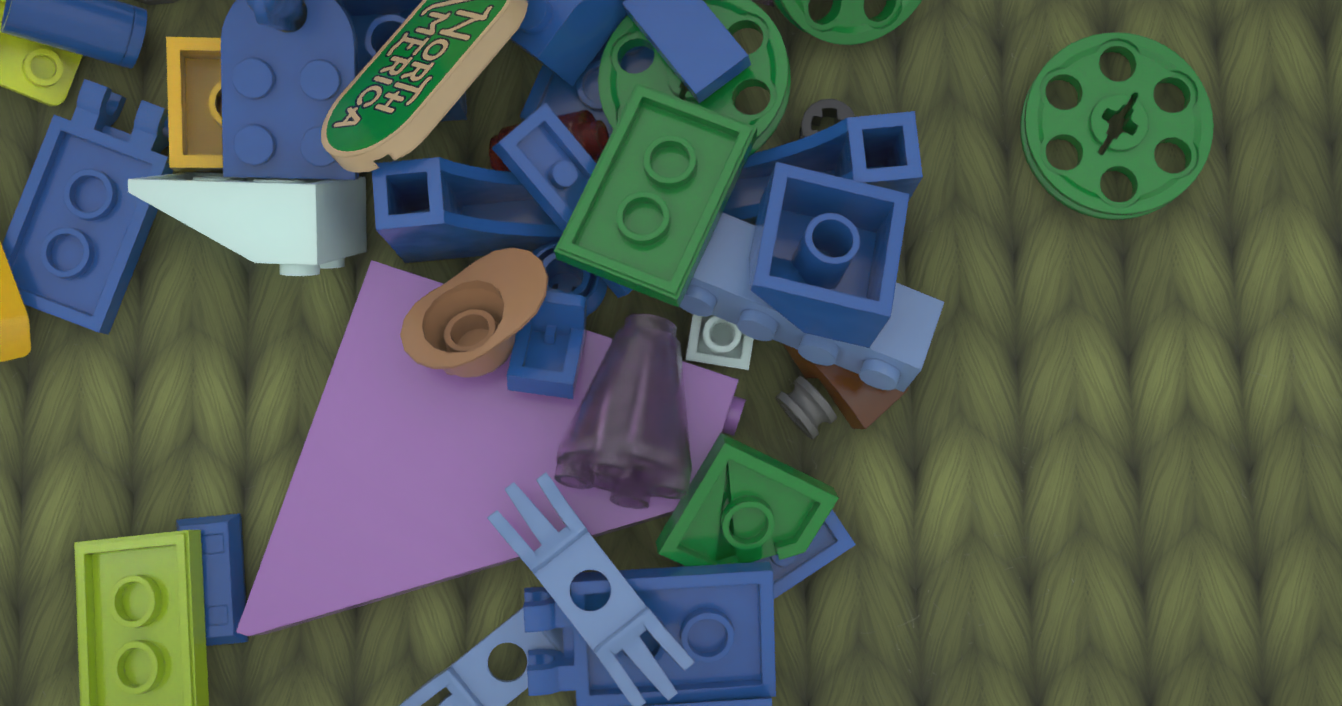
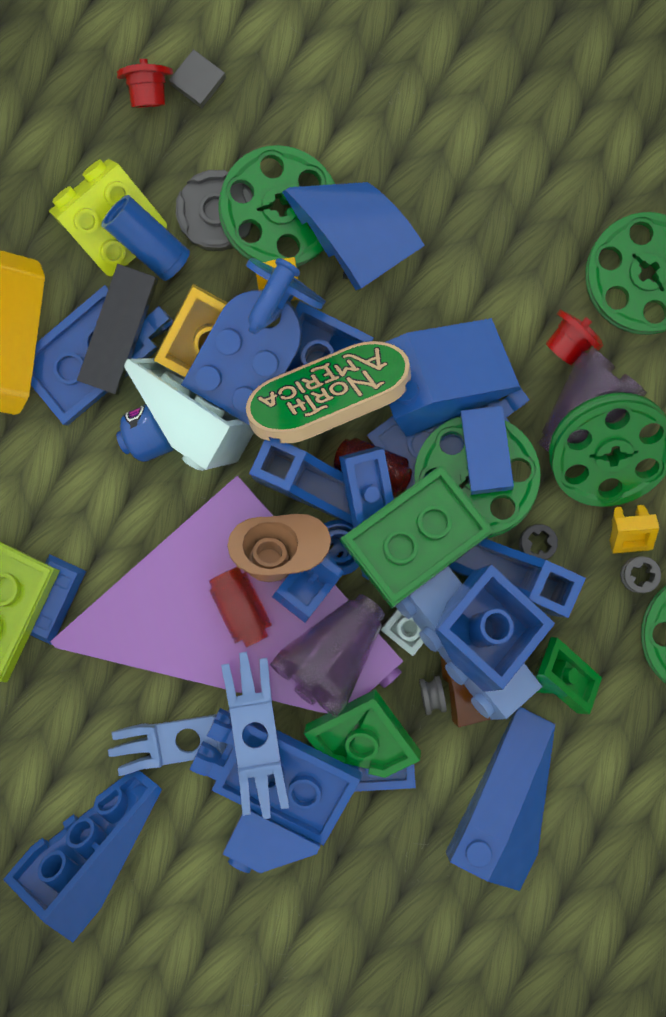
camera: 25 degrees right, 5 degrees up
none -> black tile [77,264,159,395]
none -> blue head [116,404,174,462]
none -> clear red head [209,567,272,648]
none -> blue wedge [446,707,555,891]
none -> green slope [534,637,602,714]
none -> yellow tile [609,505,659,554]
none -> dark grey bush [620,556,661,593]

